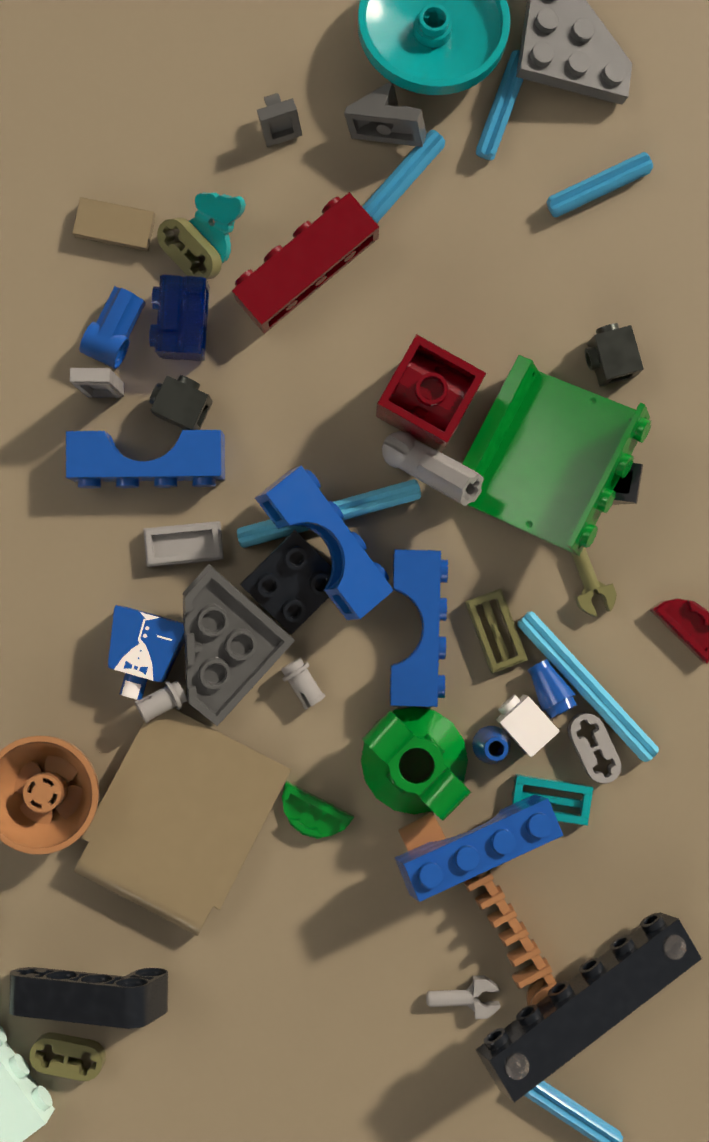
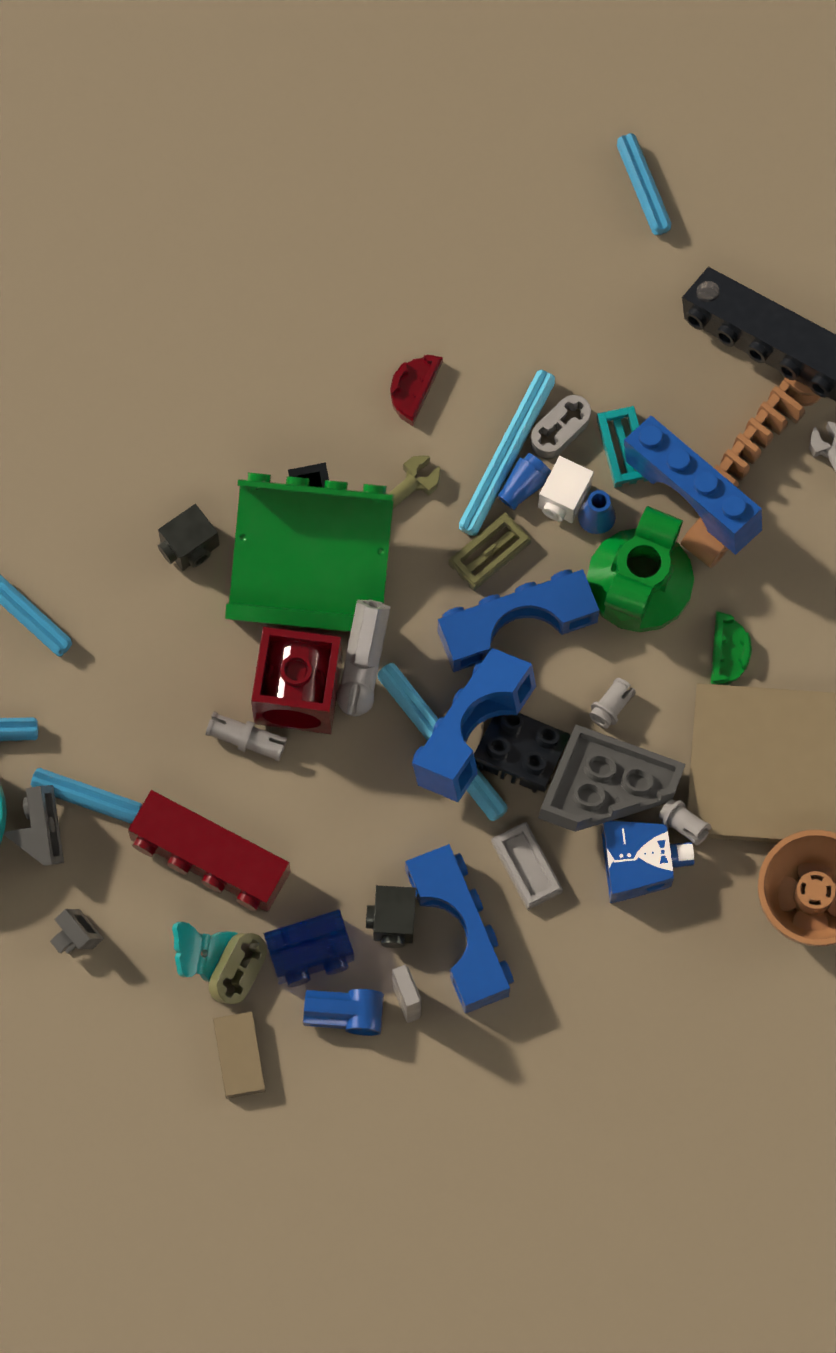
camera: 115 degrees left, 15 degrees down
none -> light grey pin [205,712,287,761]

